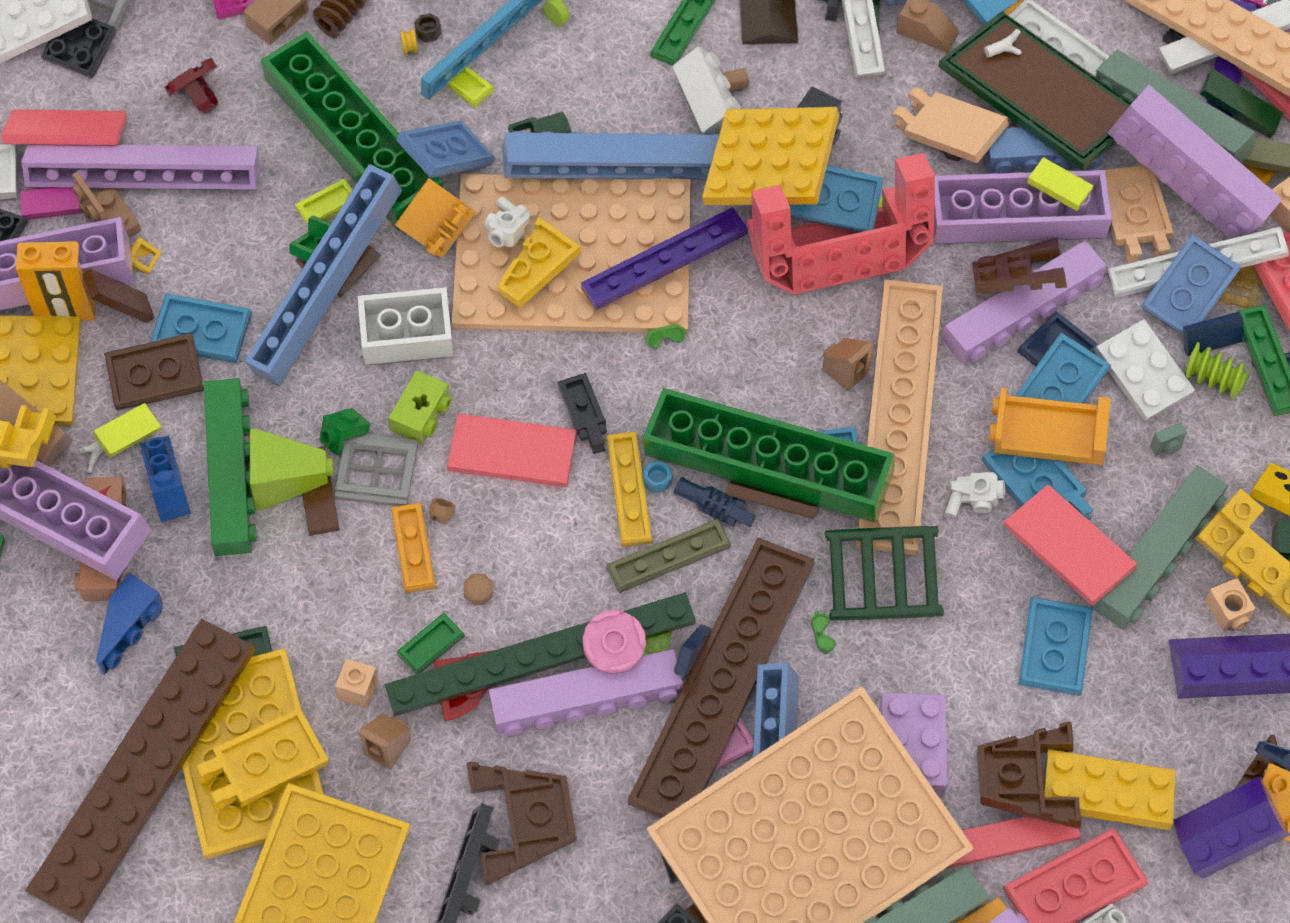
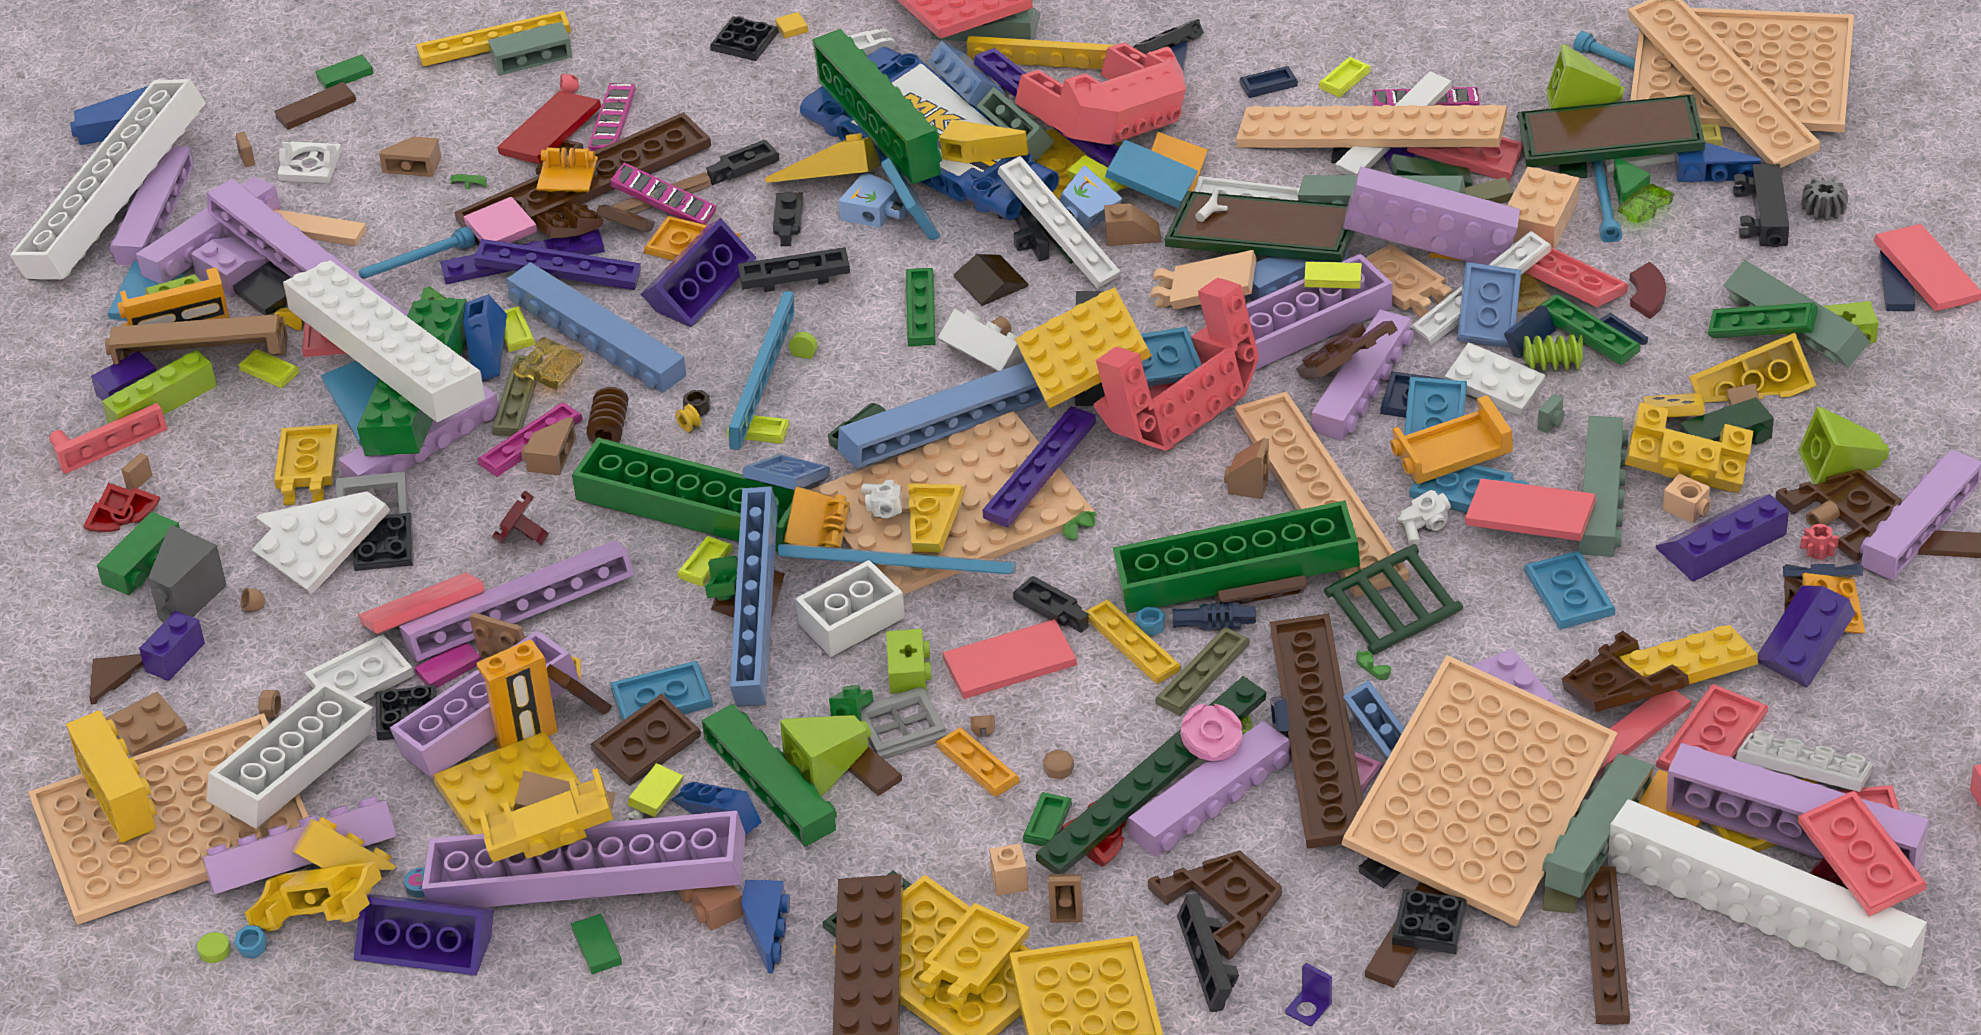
camera: 25 degrees left, 20 degrees down
none -> dark azure tile [778,544,1016,575]

